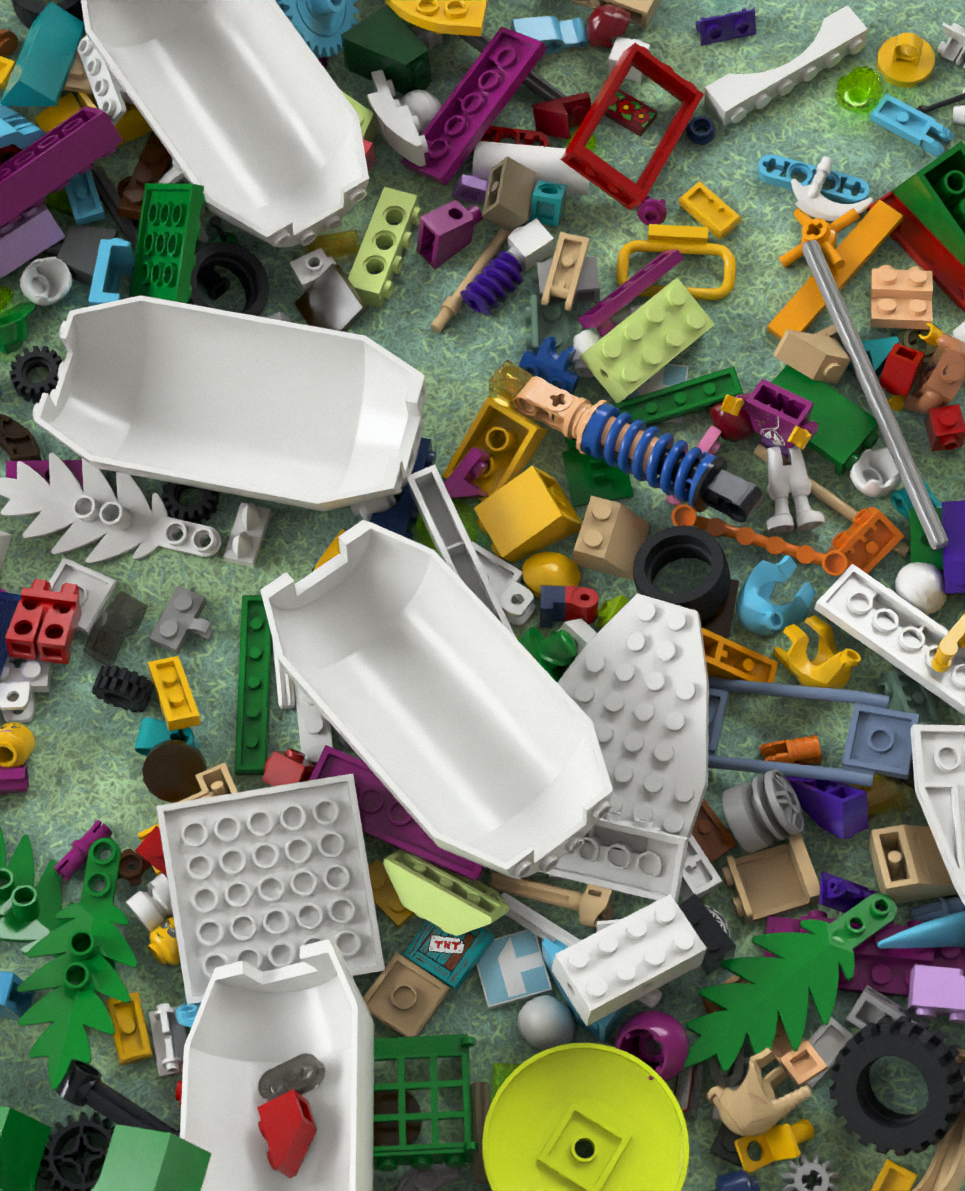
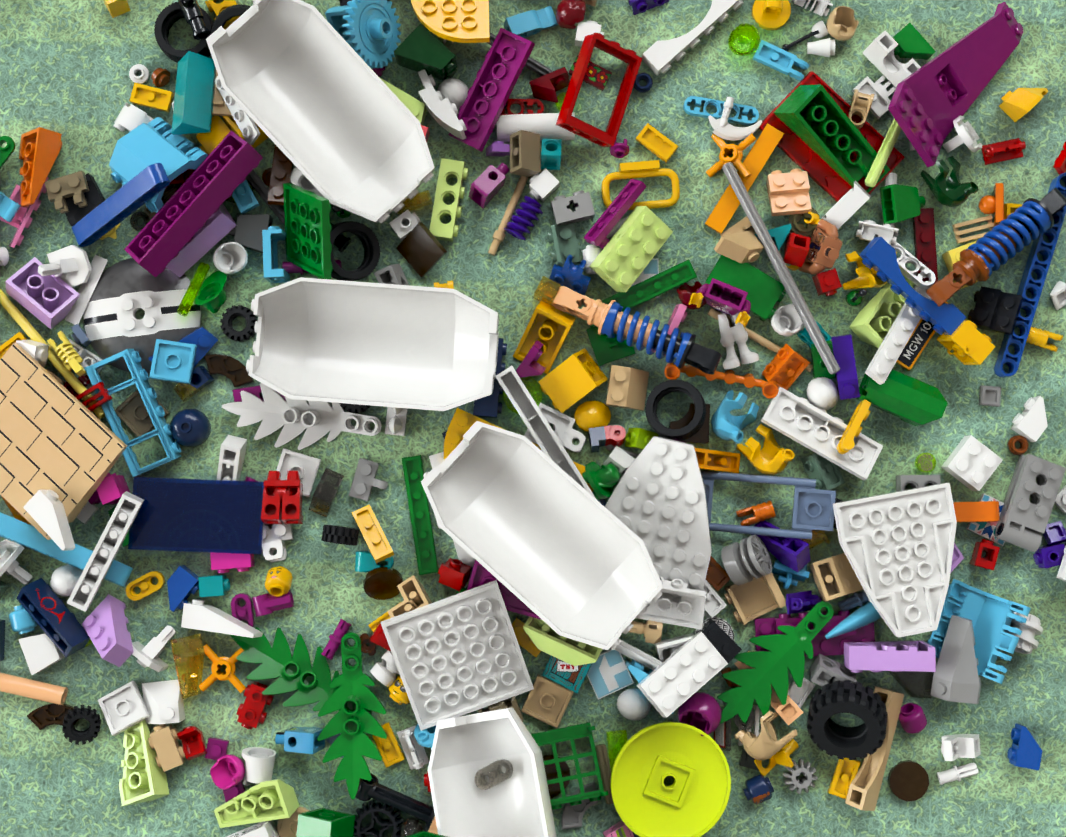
camera: 15 degrees left, 20 degrees up
red slope [257,1090,317,1178] -> none
tan hinge [541,232,590,311] -> none
none -> dark azure hips [772,558,810,589]

